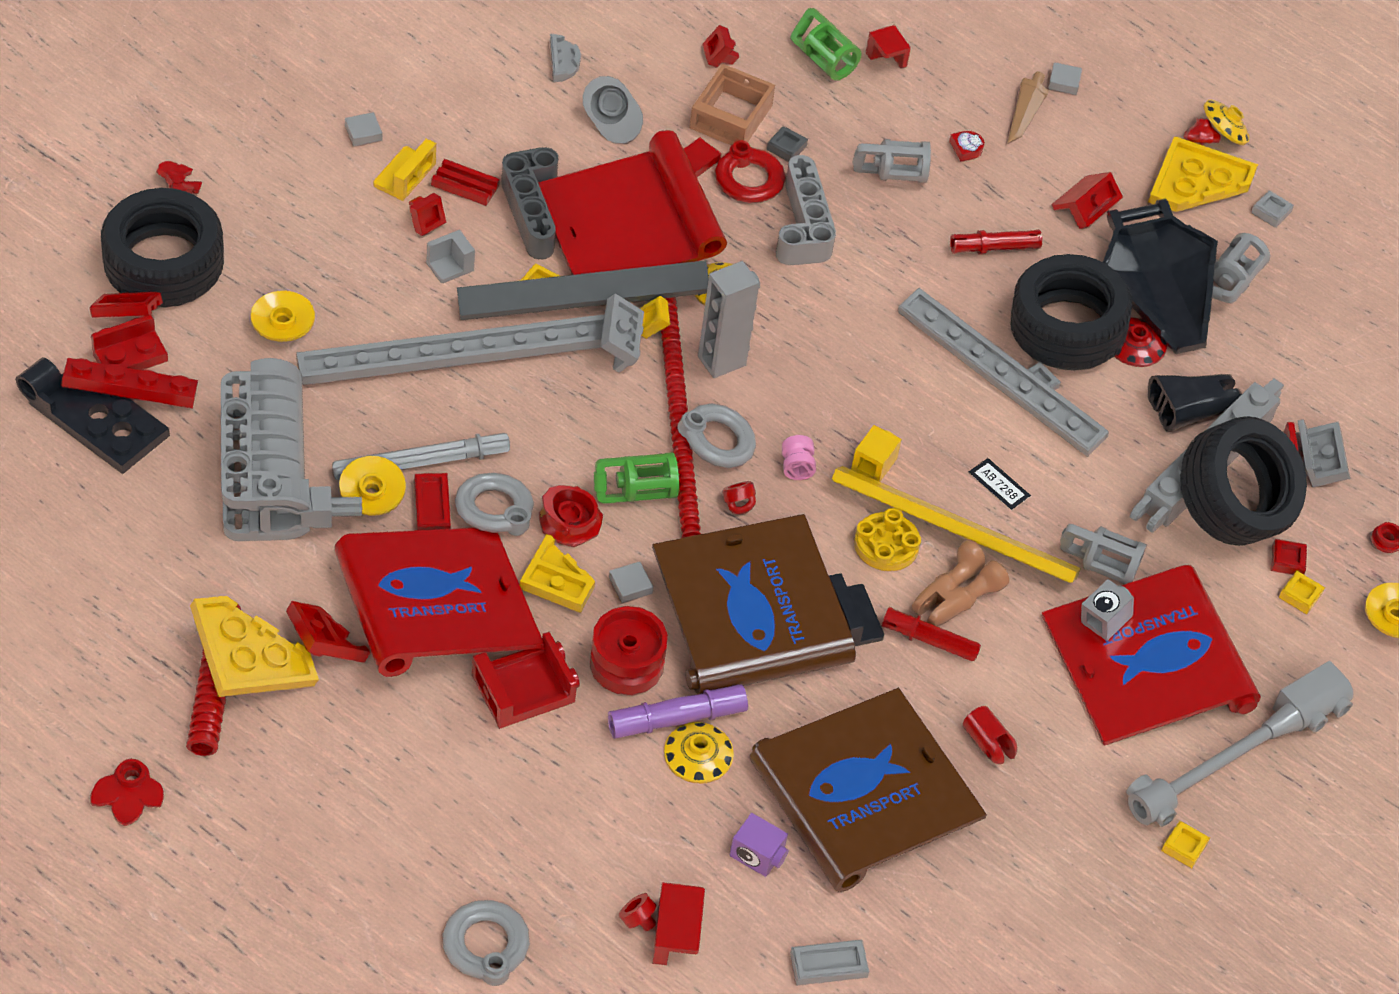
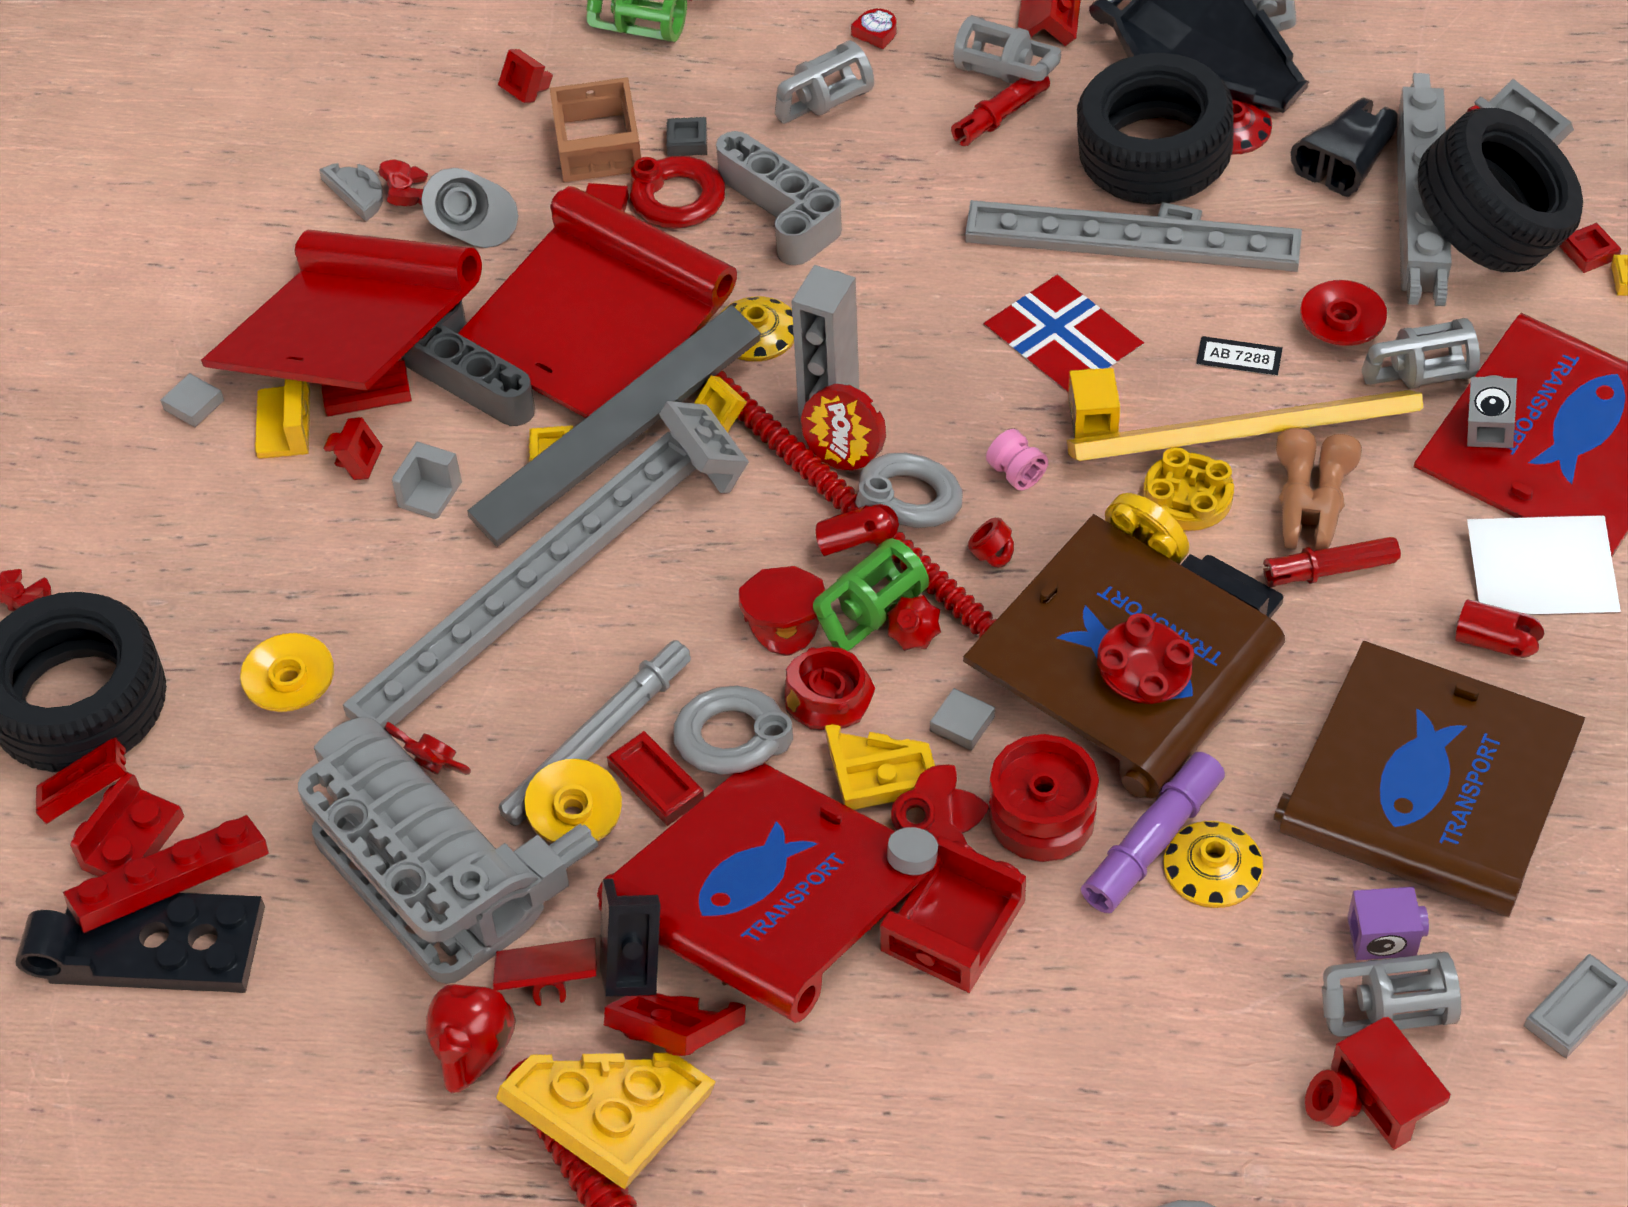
camera: 25 degrees left, 0 degrees up
none -> red door [201,229,482,391]
none -> red piece [378,159,428,207]
none -> red plate [384,722,471,775]
none -> red piece [426,984,516,1093]
none -> red piece [493,937,597,1006]
none -> black panel [600,879,660,997]
none -> red hat [738,566,825,656]
none -> tile [801,384,886,471]
none -> red piece [815,504,899,556]
none -> red piece [887,595,941,651]
none -> light grey tile [887,827,938,875]
none -> red plate [891,764,989,844]
none -> light grey piece [953,15,1061,84]
none -> sticker [983,274,1145,393]
none -> red dish [1097,613,1194,704]
none -> yellow tile [1105,493,1190,564]
none -> red dish [1300,280,1387,346]
none -> light grey piece [1322,951,1461,1036]
none -> white sticker [1467,516,1621,615]

